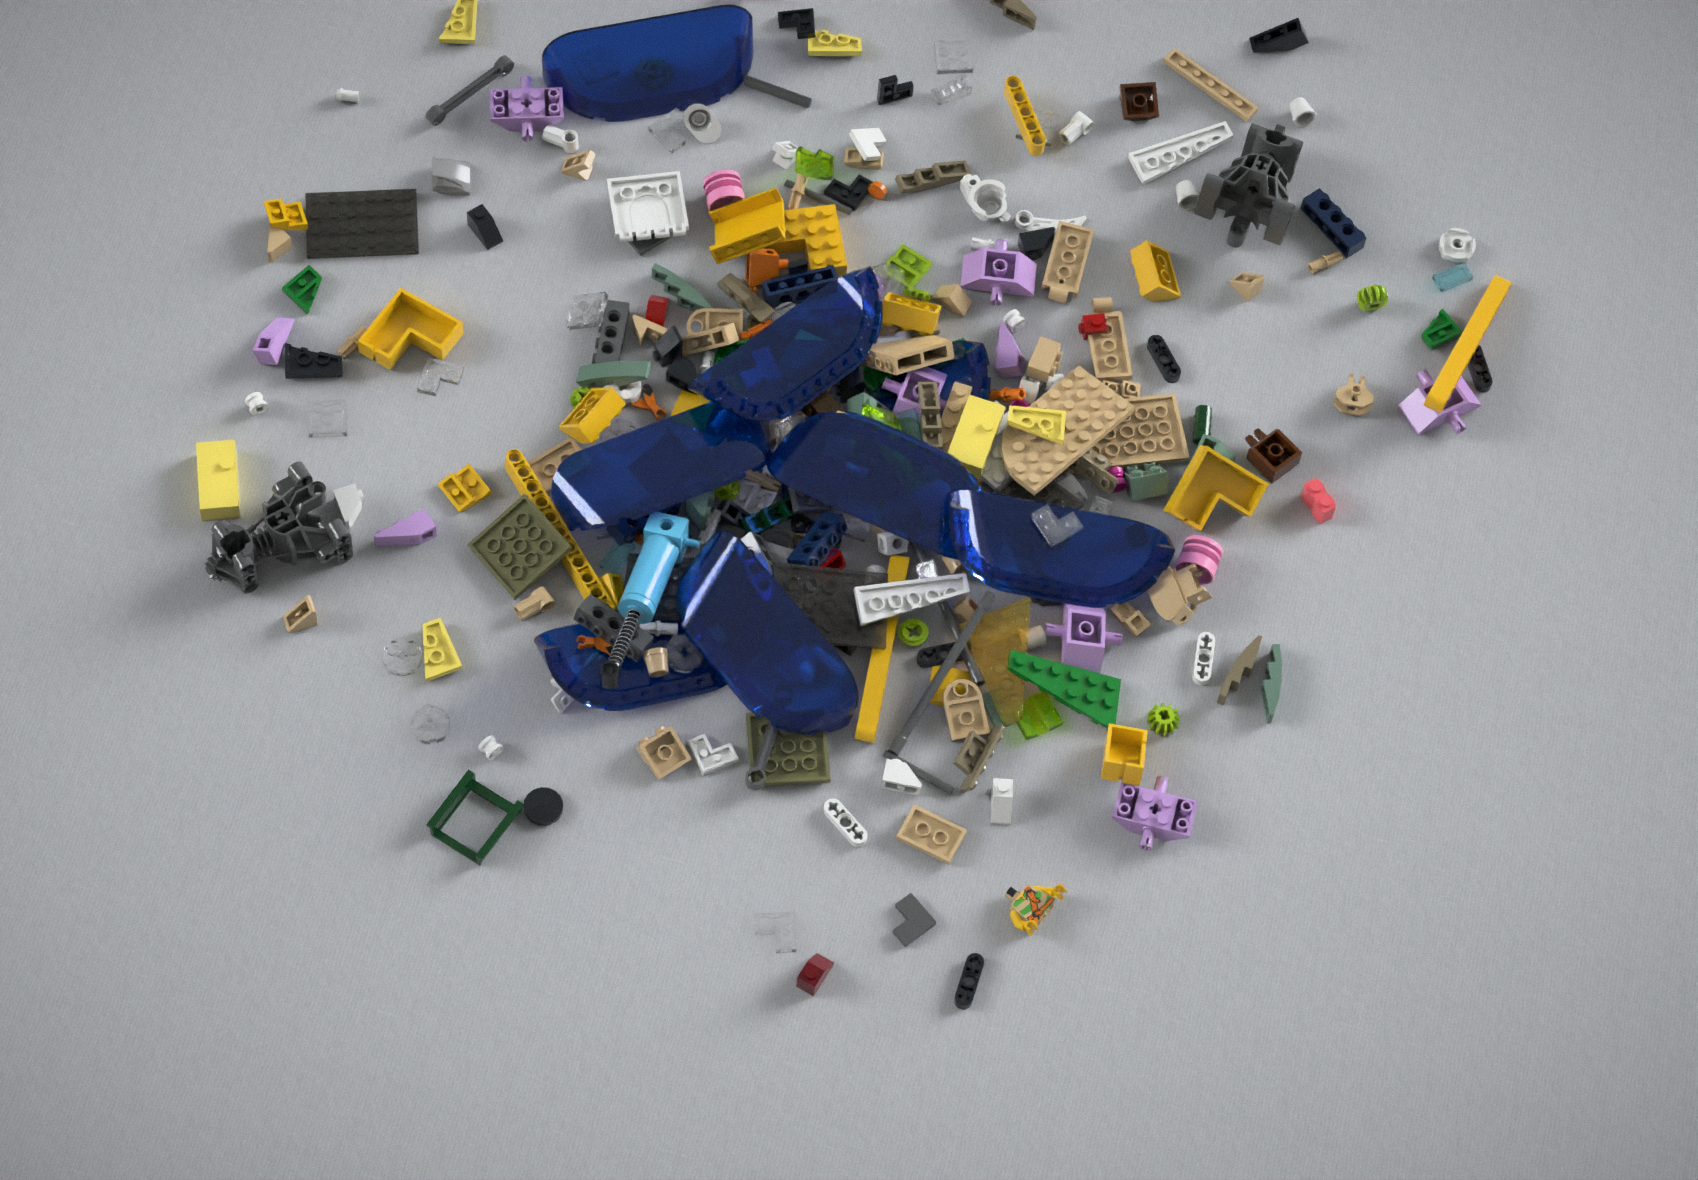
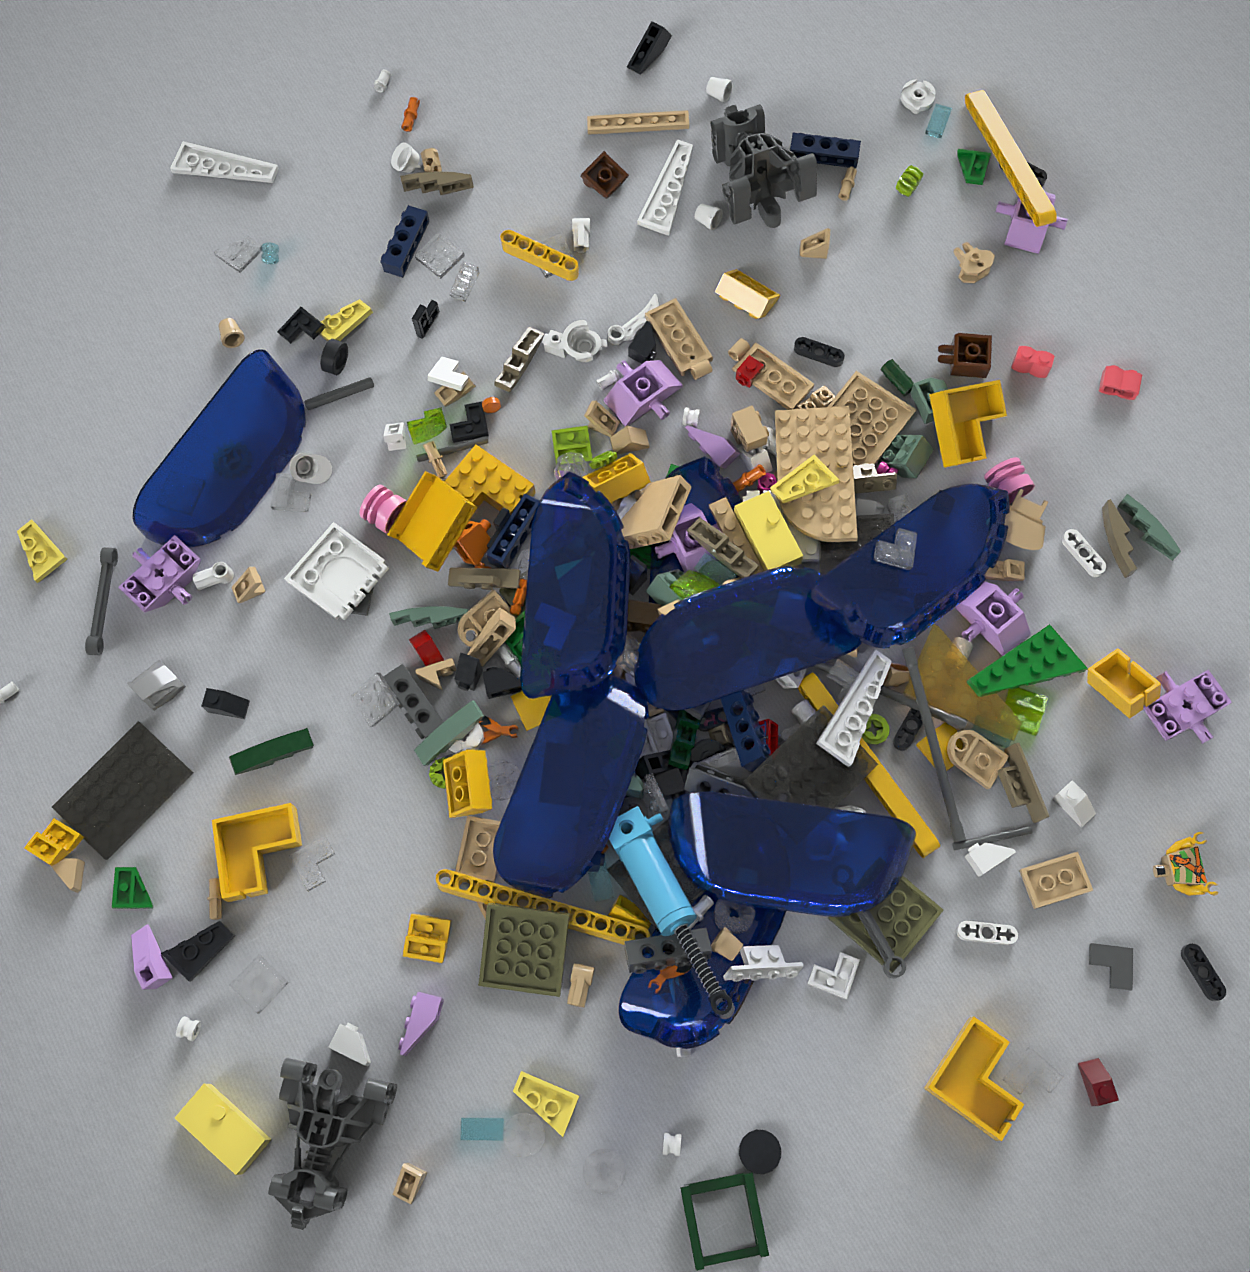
camera: 35 degrees left, 10 degrees up
tan plate [636,726,692,780] -> none
lime gear [1147,702,1180,737] -> none
none -> dark green slope [229,728,314,775]
none -> black tyre [320,339,348,376]
none -> dark blue brick [380,205,430,278]
none -> clear light blue tile [460,1118,504,1141]
none -> tan slope [584,401,620,437]
none -> white bracket [723,945,804,982]
none -> yellow piece [924,1016,1024,1141]
none -> coral brick [1099,365,1142,400]

